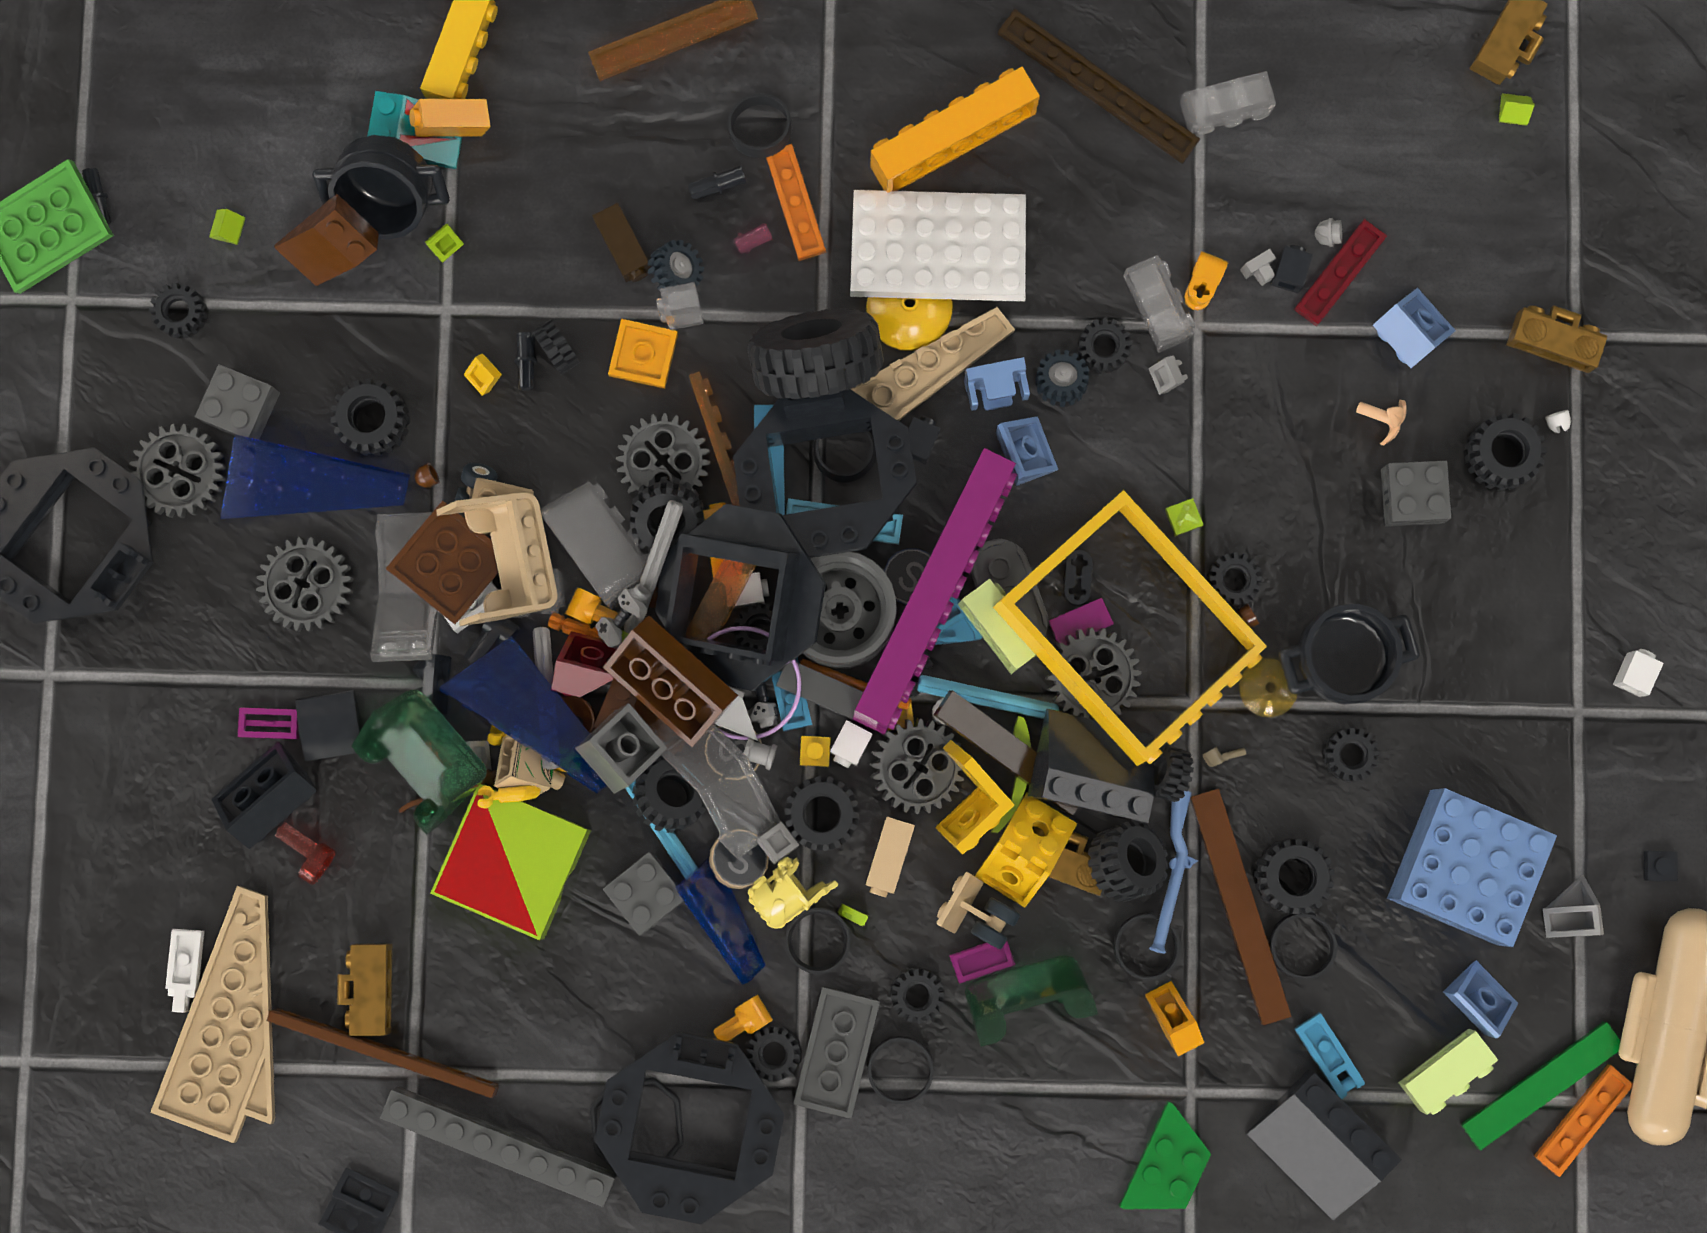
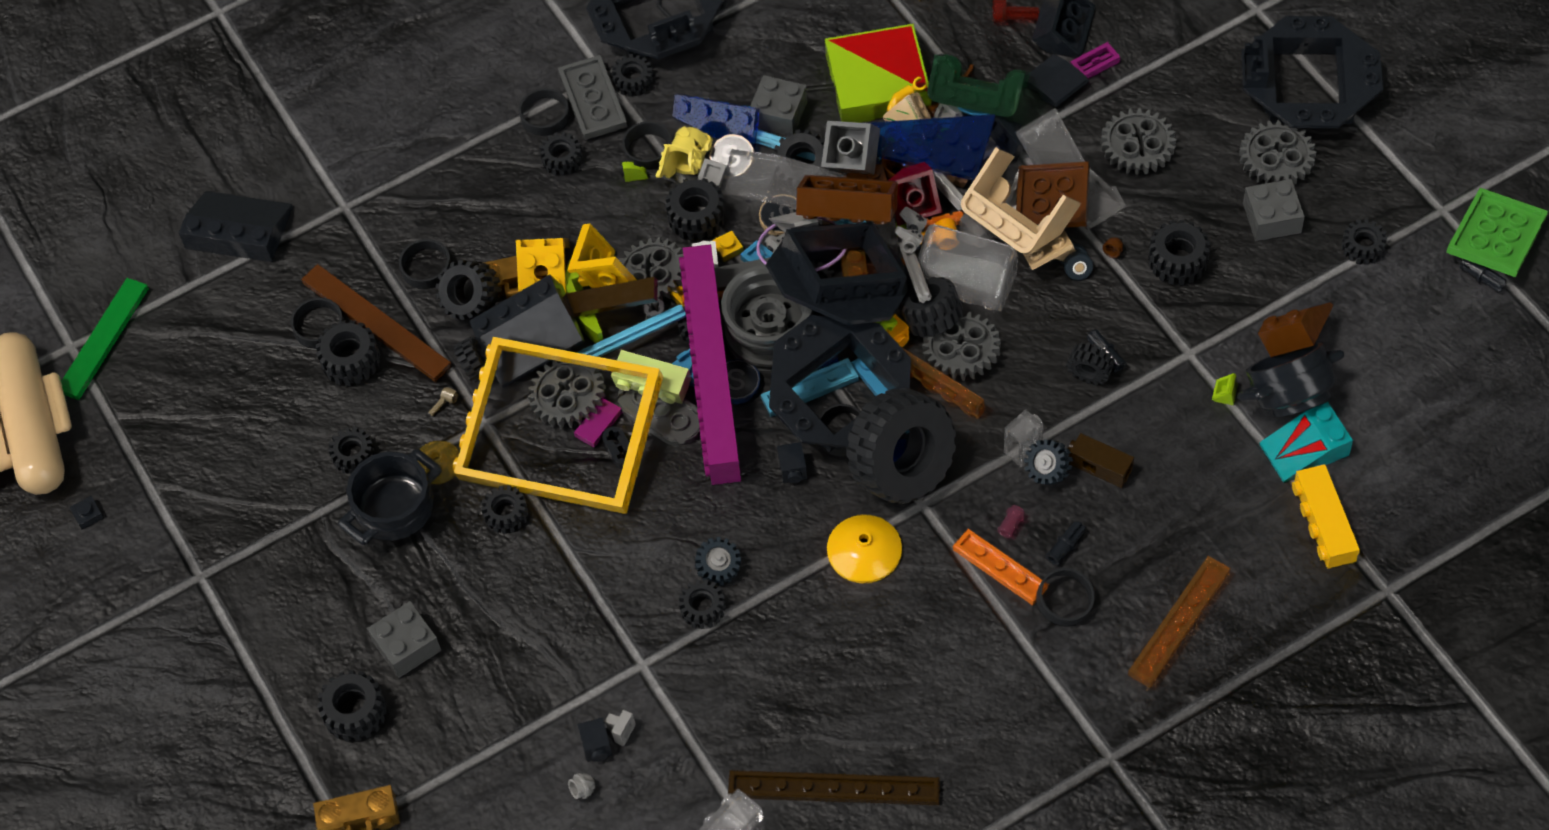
camera: 150 degrees right, 25 degrees down
lime slope [209,209,245,245] -> none
clear blue wing [220,435,410,519] -> none
light orange brick [409,99,490,137] -> none
yellow plate [463,353,502,396] -> none
light orange tile [608,319,678,389] -> none
light orange axle [713,994,773,1041] -> none
light grey bush [742,738,778,770] -> none
white plate [850,190,1026,301] -> none
tan wing [851,307,1015,421] -> none
tan brick [865,817,915,897] -> none
light orange brick [871,67,1040,193] -> none
tan plate [937,872,1020,949] -> none
magenta tile [949,941,1015,984] -> none
medium blue panel [964,357,1030,411] -> none
clear green windscreen [965,955,1098,1047] -> none
medium blue slope [996,416,1058,486] -> none
green wing [1118,1101,1211,1209] -> none
clear brick [1123,255,1195,353] -> none
light orange slope [1145,981,1204,1056] -> none
light grey tile [1148,355,1188,395] -> none
medium blue piece [1149,791,1198,954] -> none
lime tile [1165,498,1203,537] -> none
light orange piece [1184,251,1228,311] -> none
reddish brown hinge [1236,604,1260,628] -> none
dark red tile [1294,219,1387,327] -> none
dark azure plate [1294,1012,1365,1099] -> none
light nougat plant [1356,400,1407,445] -> none
slope [1373,288,1456,368] -> none
medium blue piece [1387,788,1557,947] -> none
yellowish green brick [1398,1029,1498,1115] -> none
medium blue slope [1443,960,1518,1038] -> none
orange tile [1534,1064,1633,1177] -> none
light grey slope [1543,874,1604,938] -> none
white hinge [1545,410,1571,433] -> none
white brick [1613,649,1663,697] -> none

